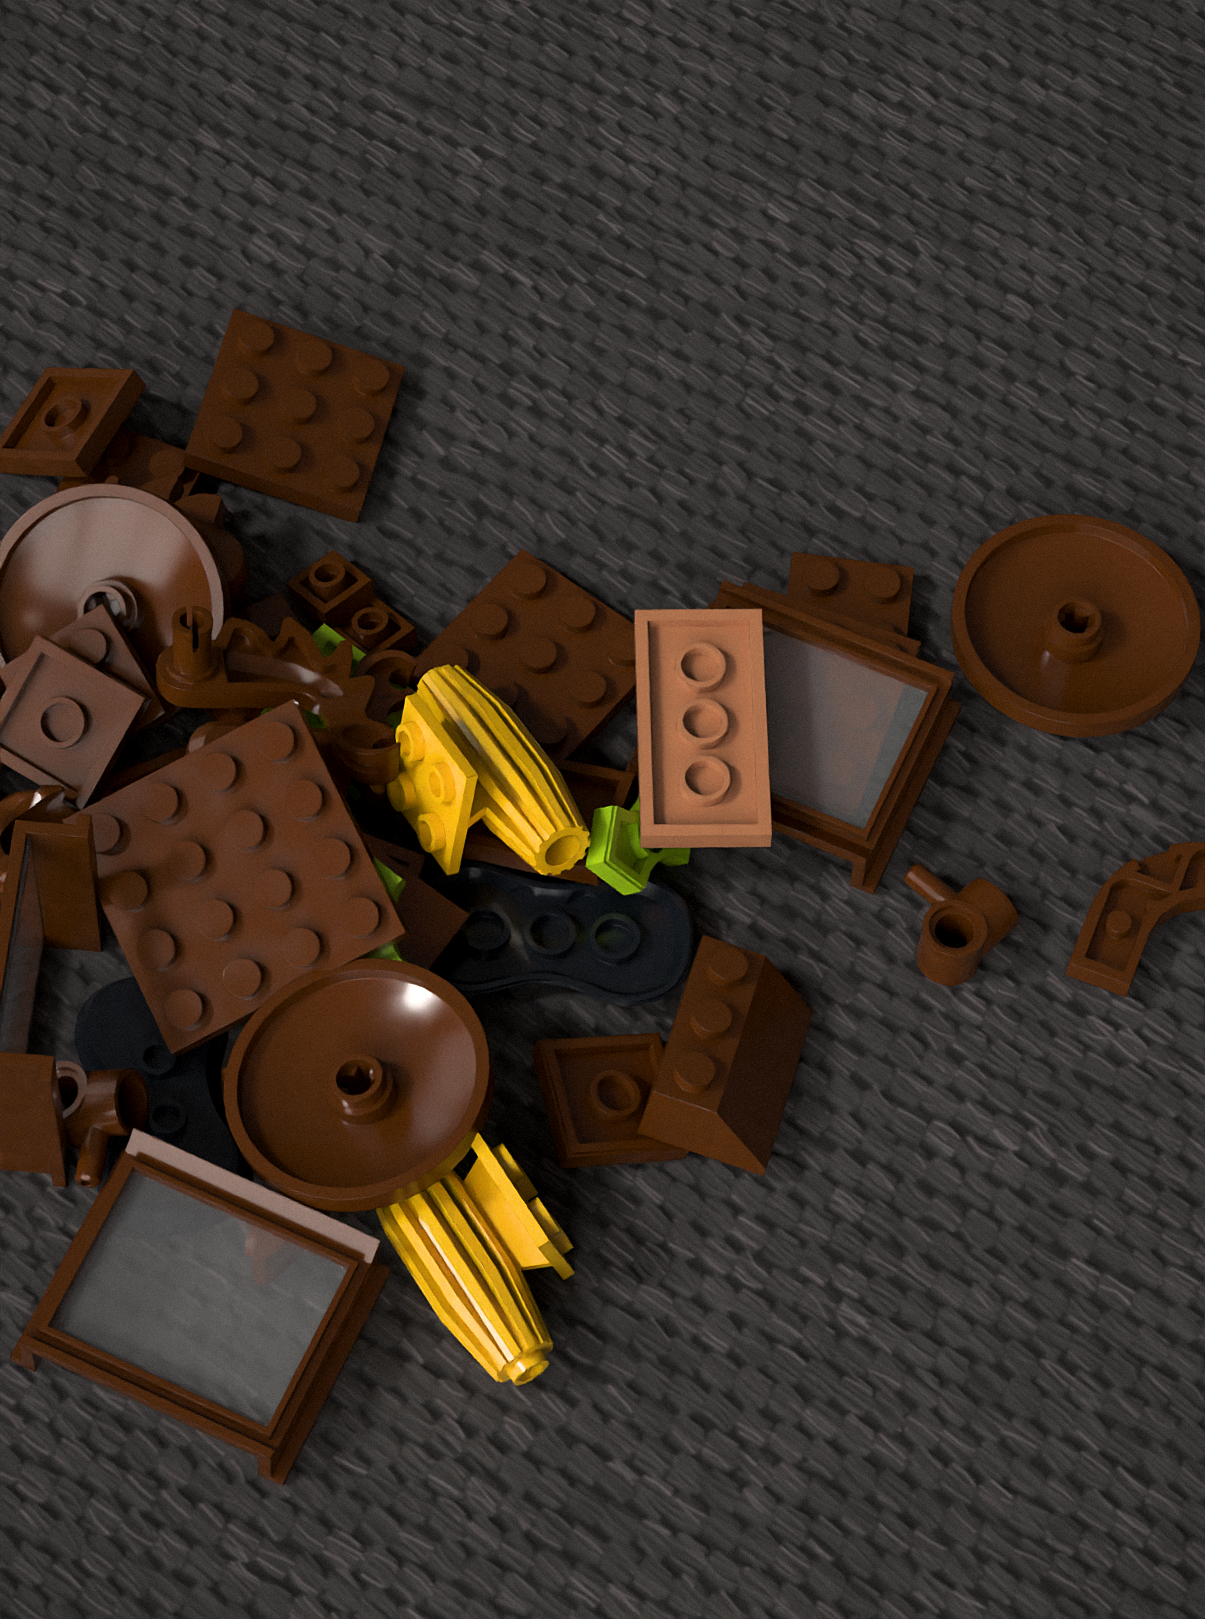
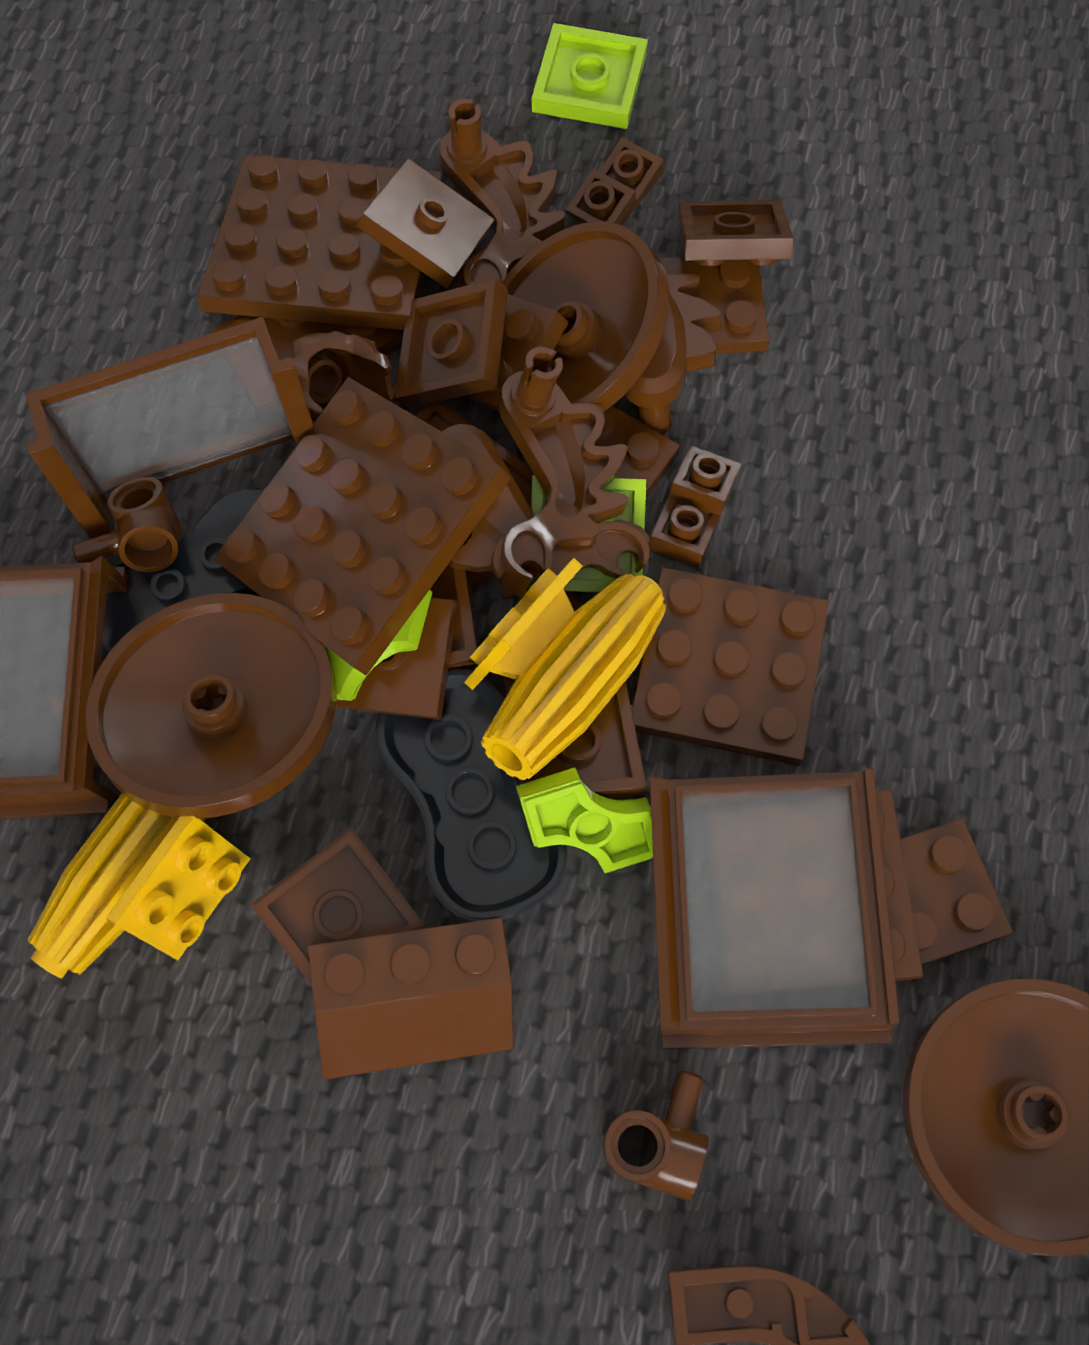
camera: 70 degrees right, 10 degrees up
reddish brown plate [181,308,405,523] -> none
nougat plate [634,609,772,848] -> none

